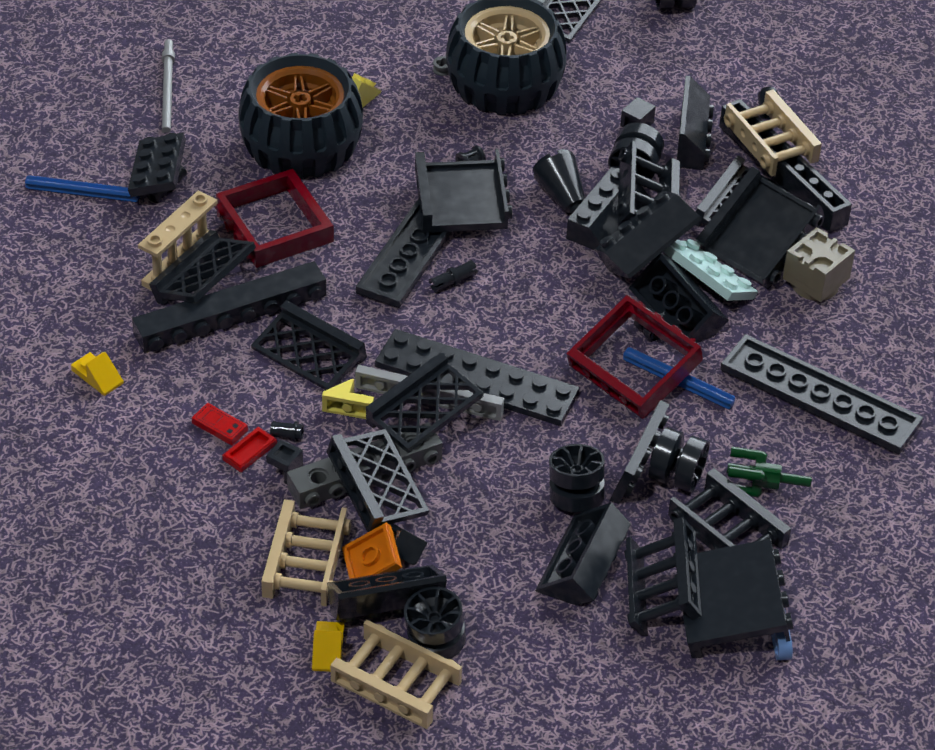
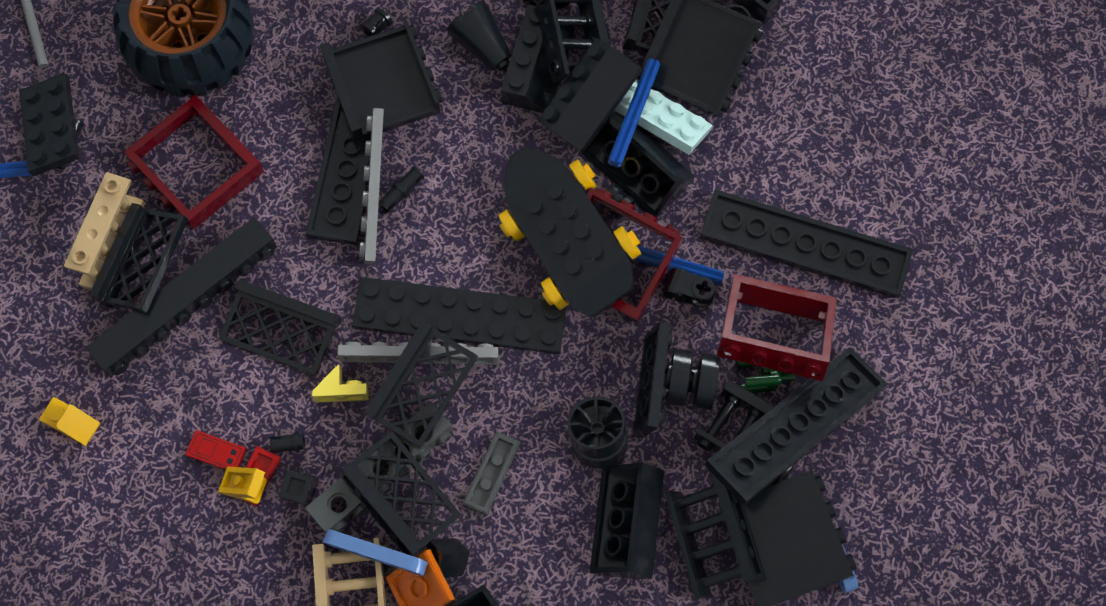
camera: 15 degrees left, 25 degrees up
dark tan piece [783,227,855,302] -> none
none -> yellow slope [218,467,267,504]
none -> medium blue beam [322,529,428,576]
none -> light grey plate [359,108,384,265]
none -> dark grey tile [462,431,521,516]
none -> black piece [498,149,642,317]
none -> blue axle [608,58,660,167]
none -> black piece [663,268,715,308]
none -> black plate [704,348,888,506]
none -> dark red window [717,274,837,381]

